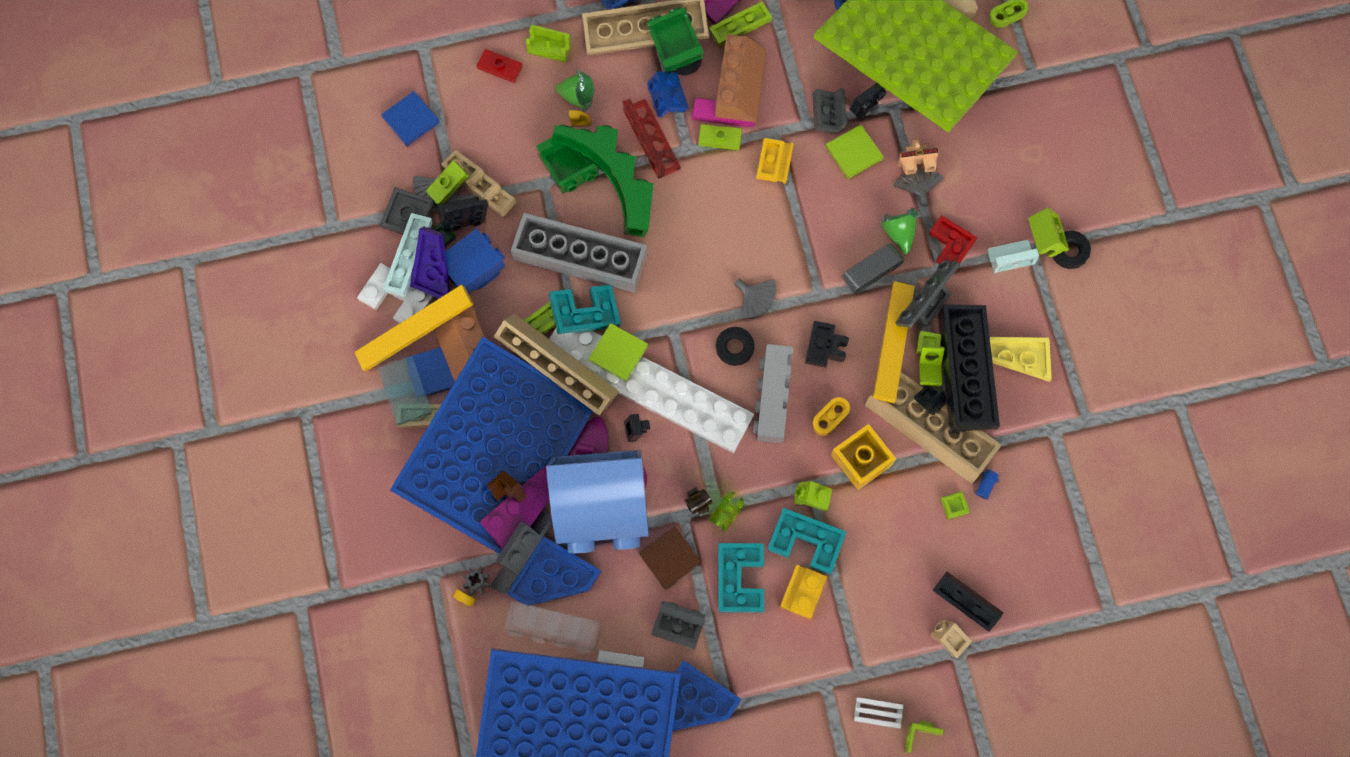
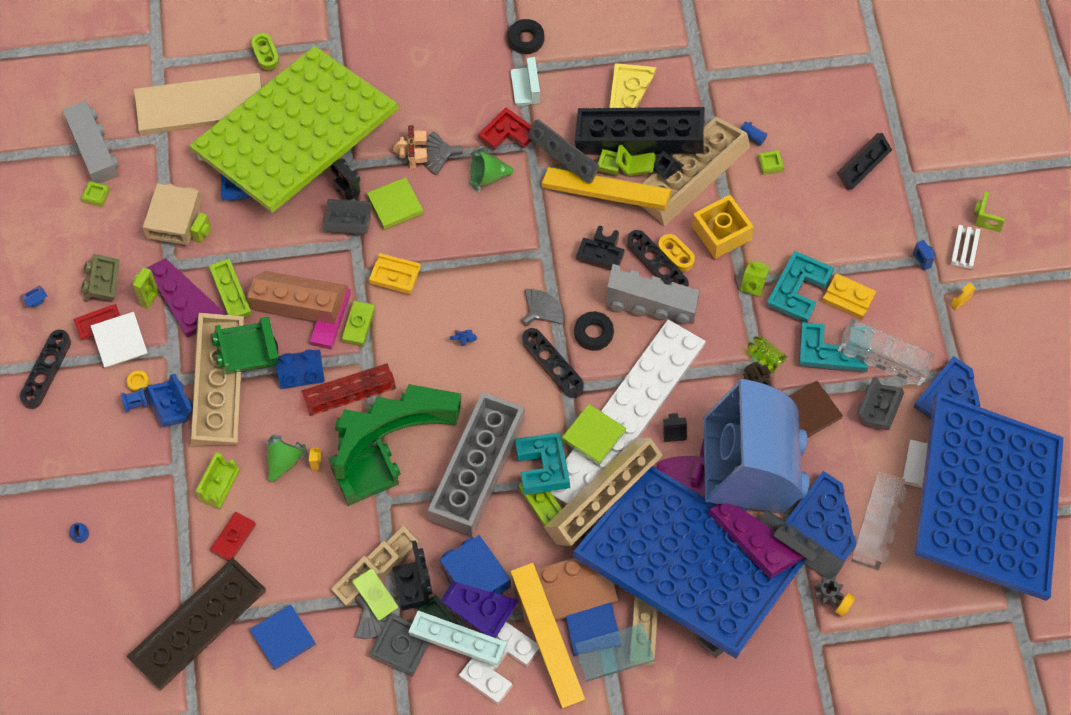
camera: 85 degrees left, 10 degrees down
reddish brown bracket [487,471,527,503] -> none
dark grey beam [842,243,905,294] -> none
tan bracket [930,619,972,658] -> none
lime hinge [1028,207,1069,258] -> none
none -> dark brown plate [127,558,266,691]
none -> blue plant [450,330,477,346]
none -> black beam [522,328,584,398]
none -> black beam [627,230,689,287]
none -> clear brick [837,319,935,386]
none -> blue plate [913,240,935,271]
none -> yellow tile [950,283,975,311]

